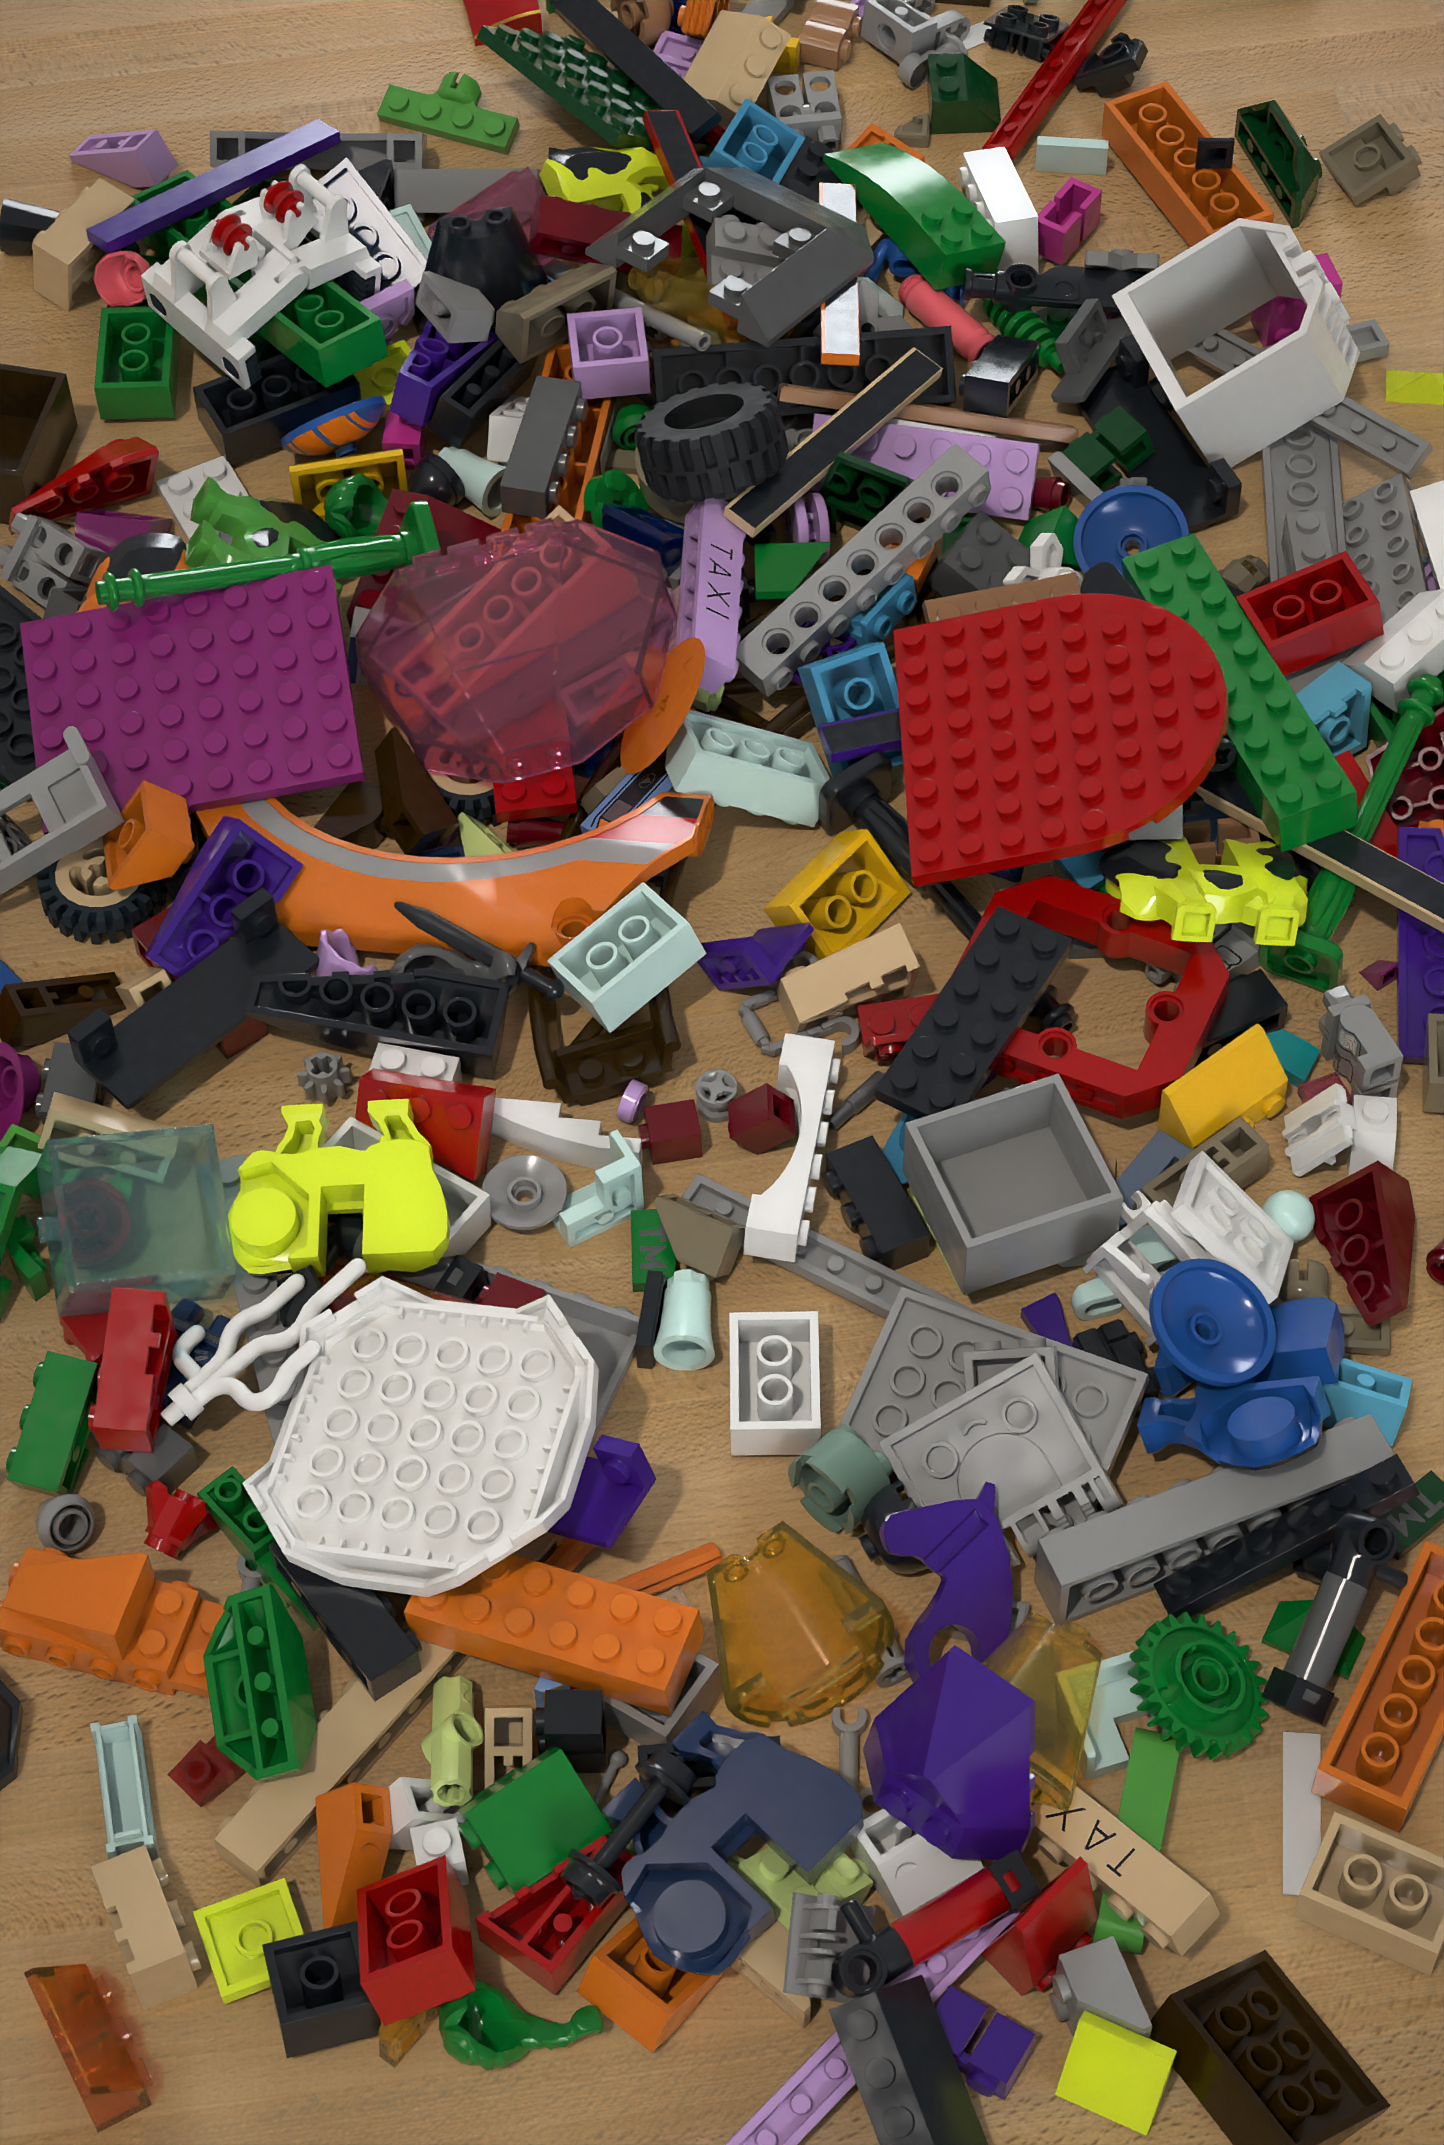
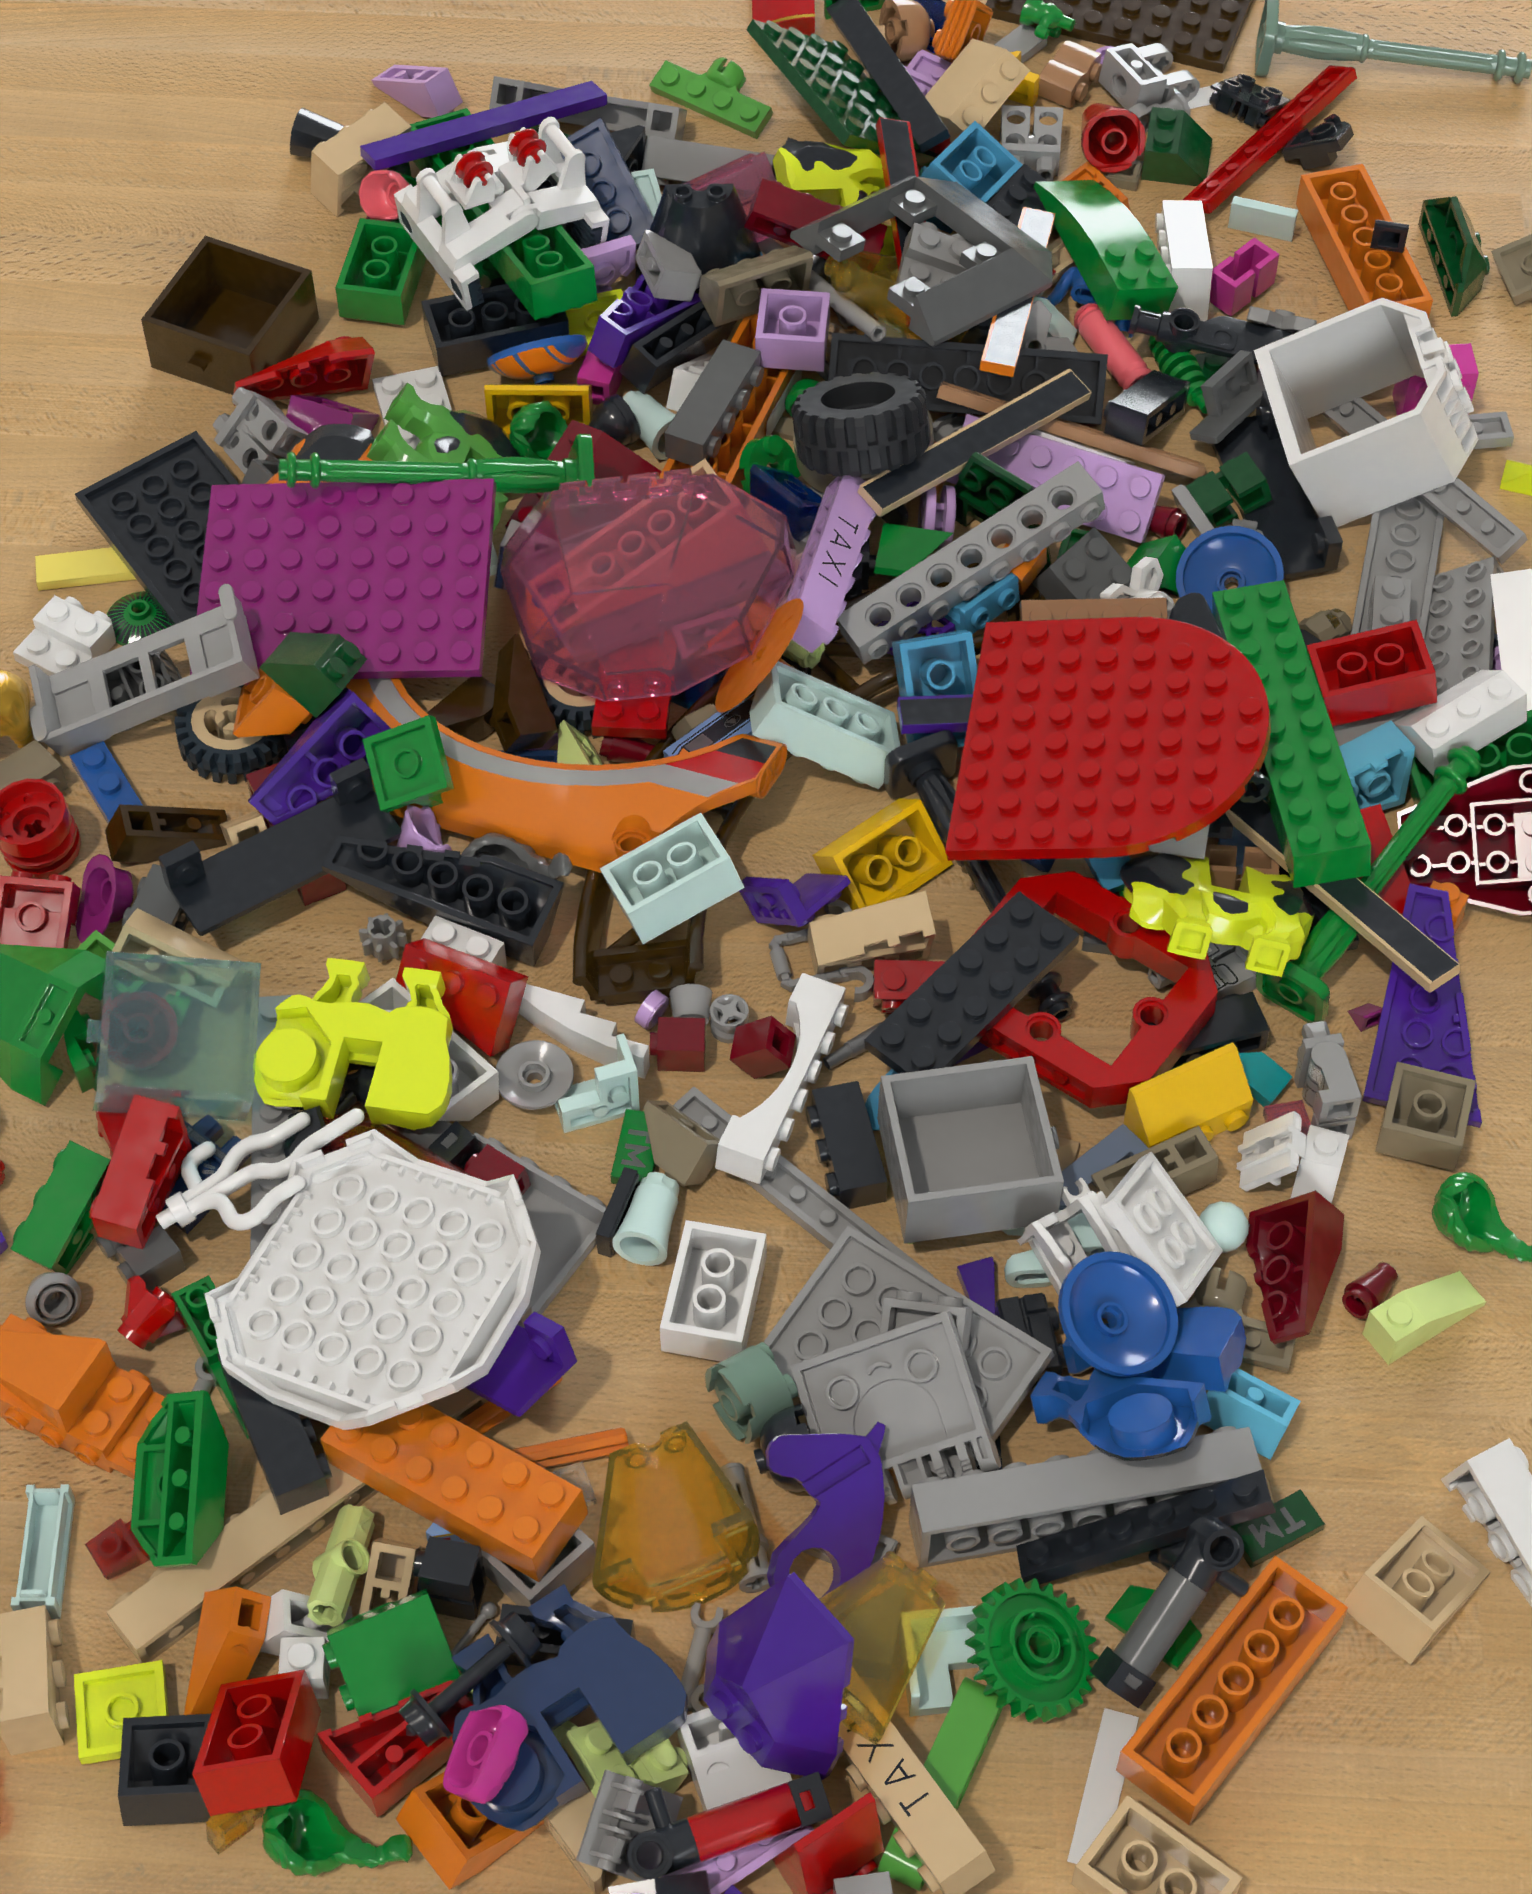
camera: 10 degrees right, 0 degrees up
black sword [394,902,565,1001] -> none
none -> dark green slope [260,632,367,718]
none -> green bracket [362,715,454,813]
none -> dark pink piece [443,1705,529,1804]
none -> light grey hat [669,984,713,1025]
none -> red cone [1081,103,1146,173]

